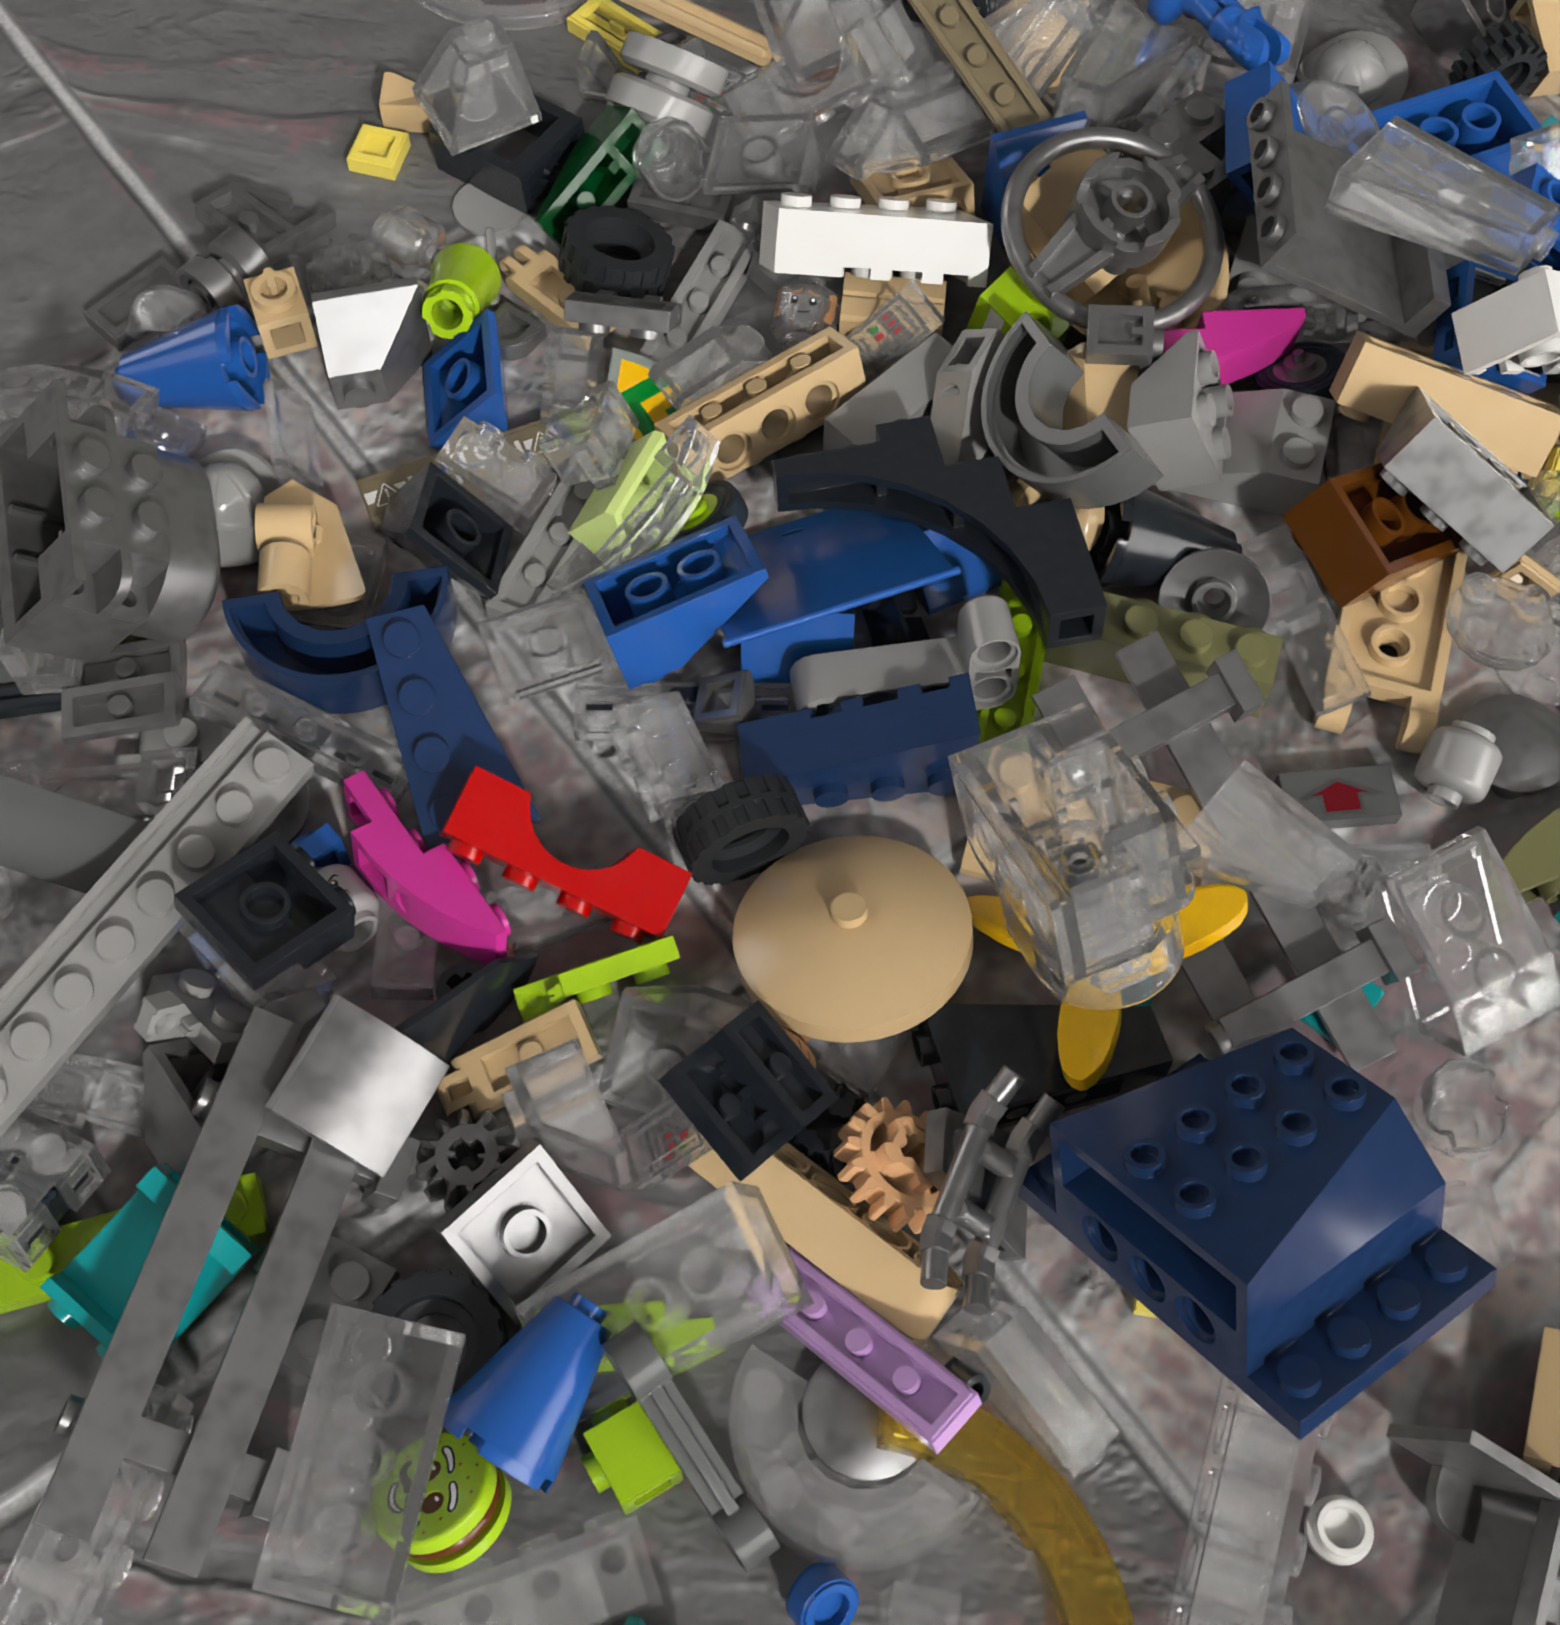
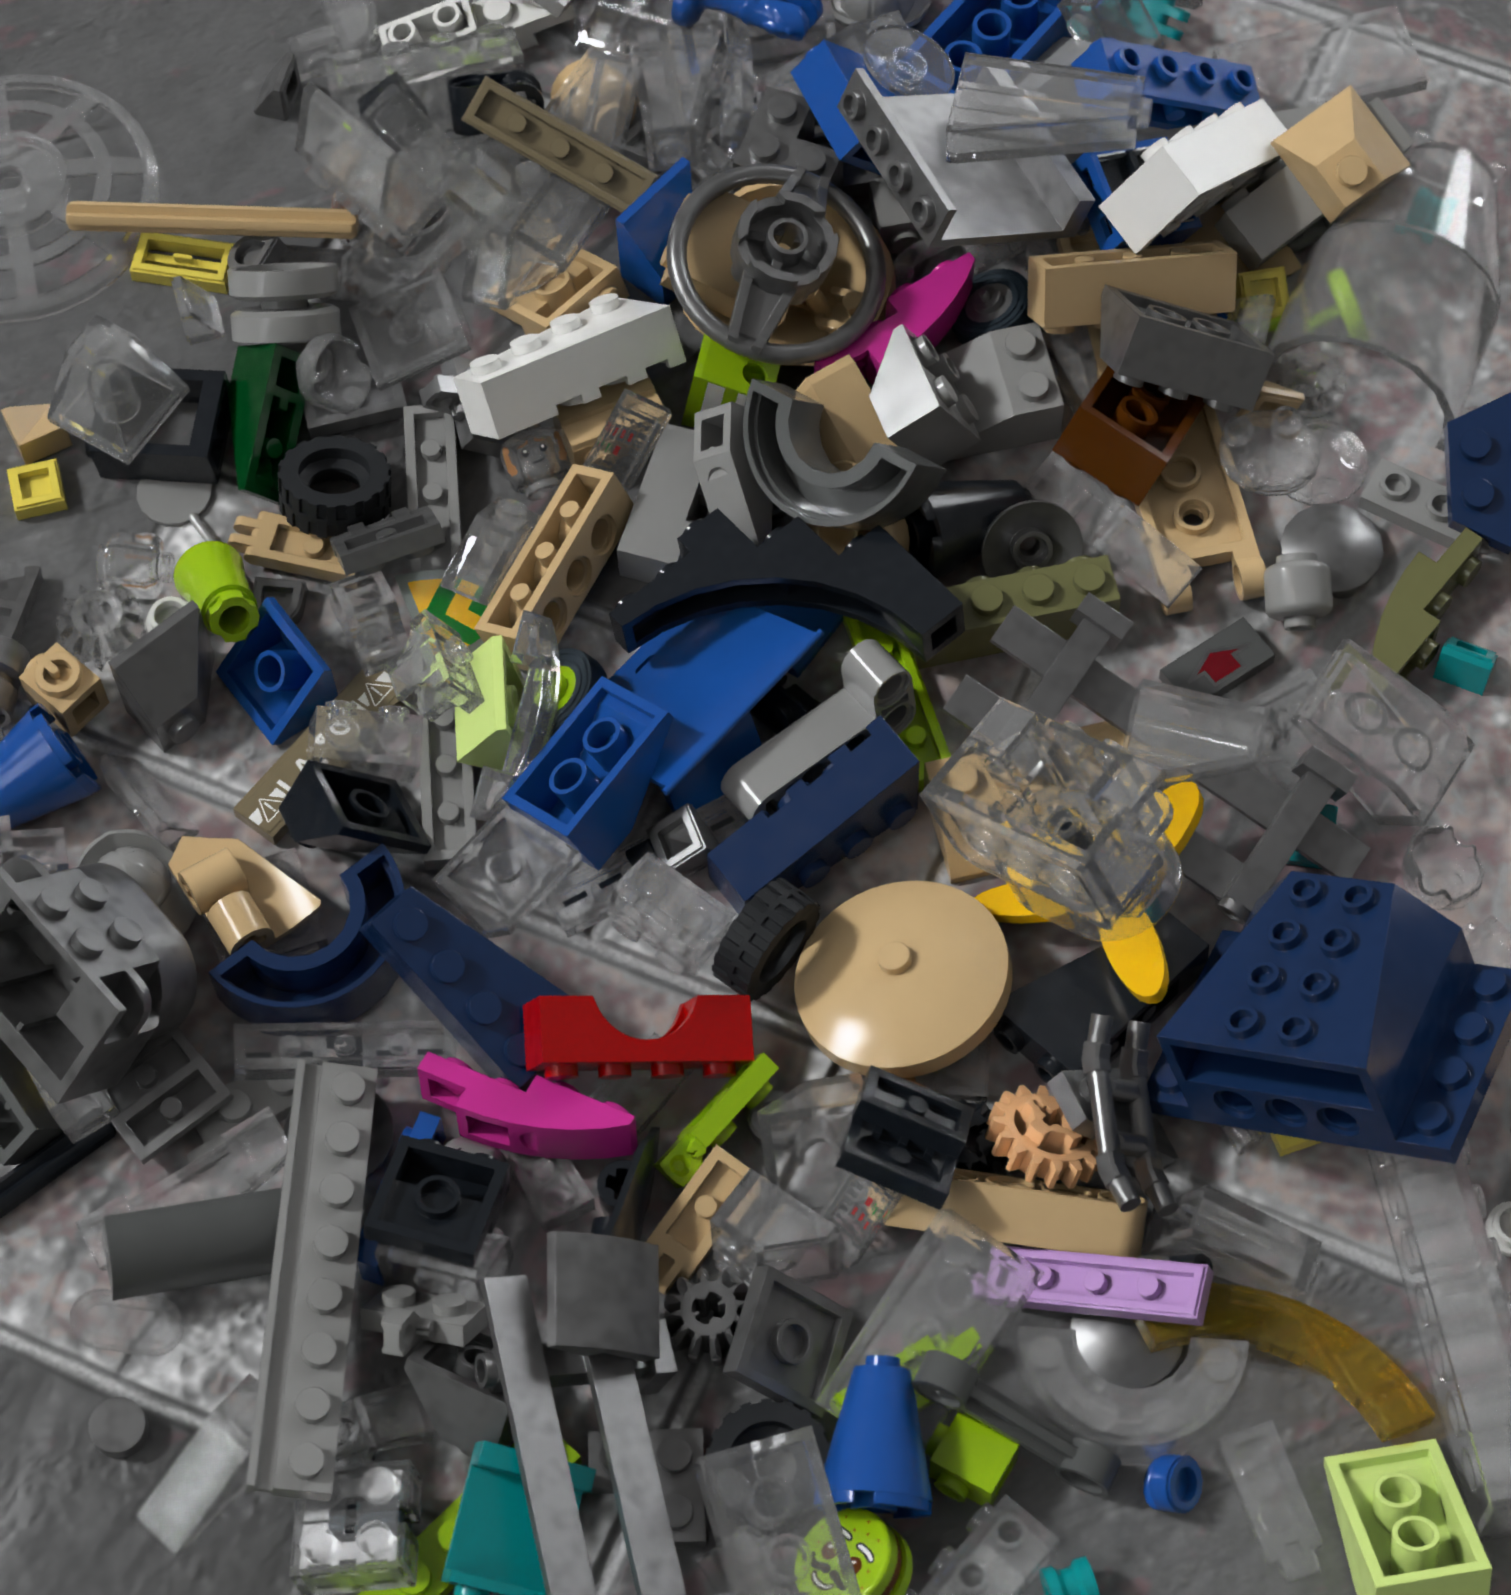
camera: 25 degrees left, 0 degrees up
flat silver bracket [1085,304,1164,377] -> none

